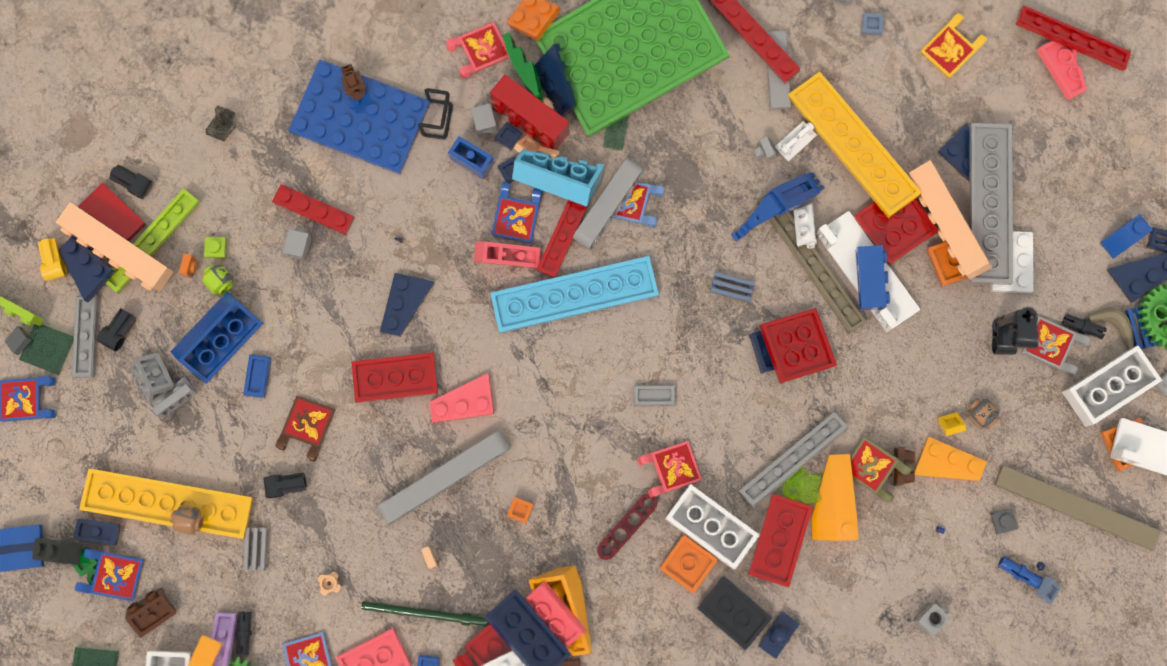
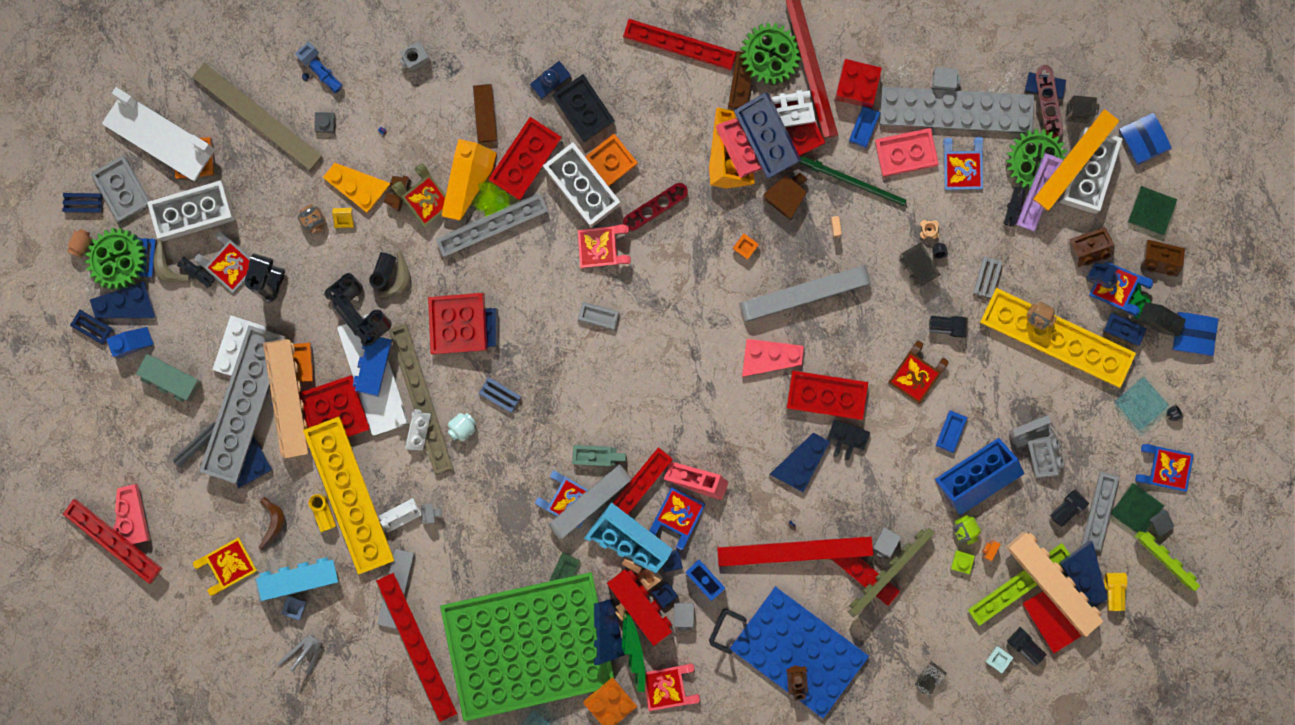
camera: 160 degrees left, 5 degrees up
medium azure plate [490,256,659,333] -> none
blue hinge [731,172,825,241] -> none
none -> sand green brick [136,354,202,403]
none -> dark grey axle [173,422,215,467]
none -> medium azure wedge [254,557,338,602]
none -> reddish brown piece [259,497,284,550]
none -> yellow piece [308,493,337,532]
none -> black piece [324,273,392,347]
none -> black piece [369,252,397,292]
none -> dark tan piece [378,251,410,300]
none -> light aqua head [447,413,476,441]
none -> reddish brown tile [473,84,497,143]
none -> sand green hinge [572,445,626,466]
none -> red tile [717,536,873,567]
none -> reddish brown torso [762,172,808,220]
none -> black hinge [827,419,870,461]
none -> olive plate [848,528,934,617]
none -> clear smoke brick [899,242,940,289]
none -> black hinge [932,242,948,259]
none -> light aqua plate [985,646,1013,673]
none -> dark blue tile [1086,263,1118,288]
none -> clear light blue tile [1114,377,1169,431]
none -> reddish brown bracket [1140,240,1185,277]
none -> black hinge [1166,404,1183,421]

